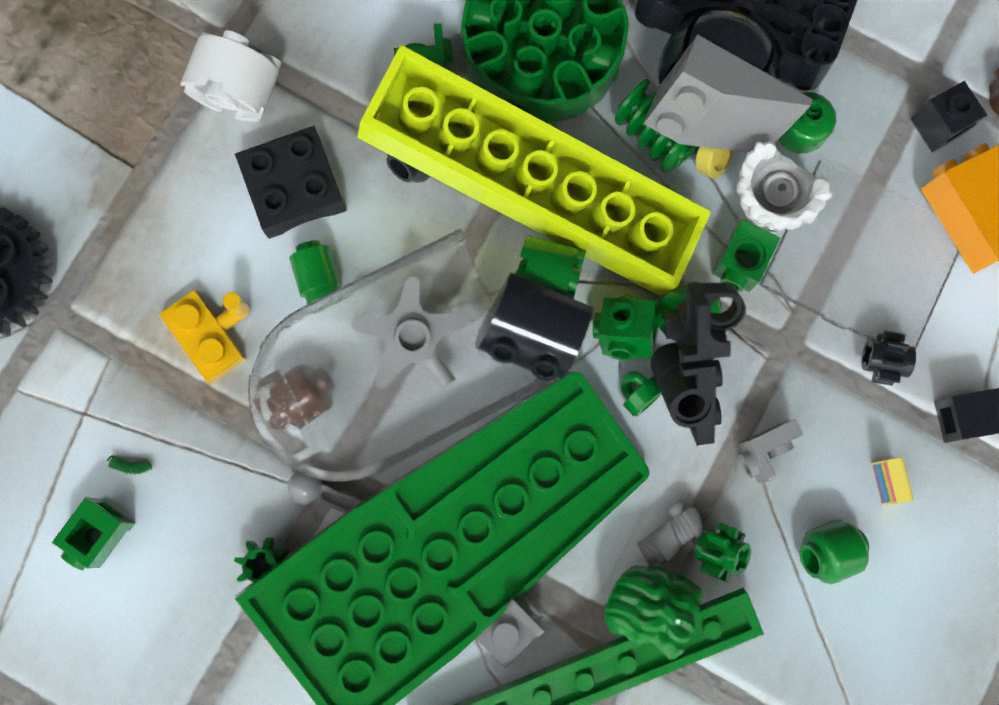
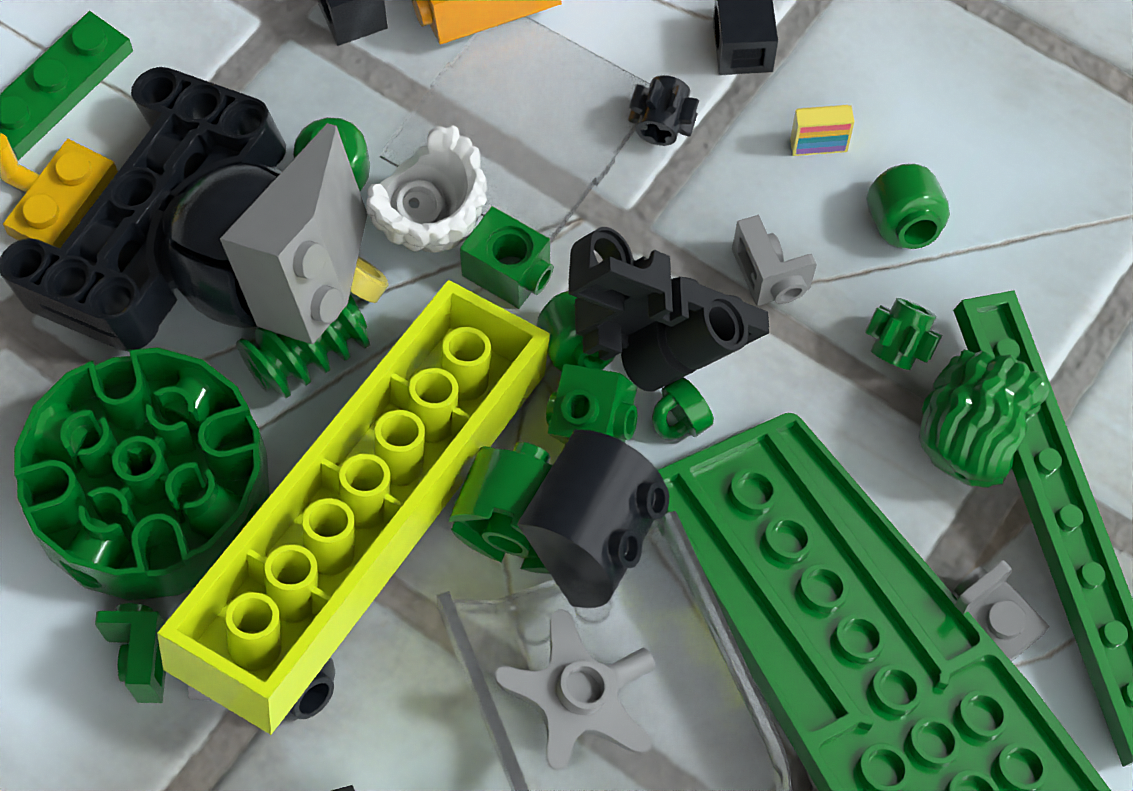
camera: 80 degrees left, 15 degrees down
light grey arm [637,500,702,567] -> none

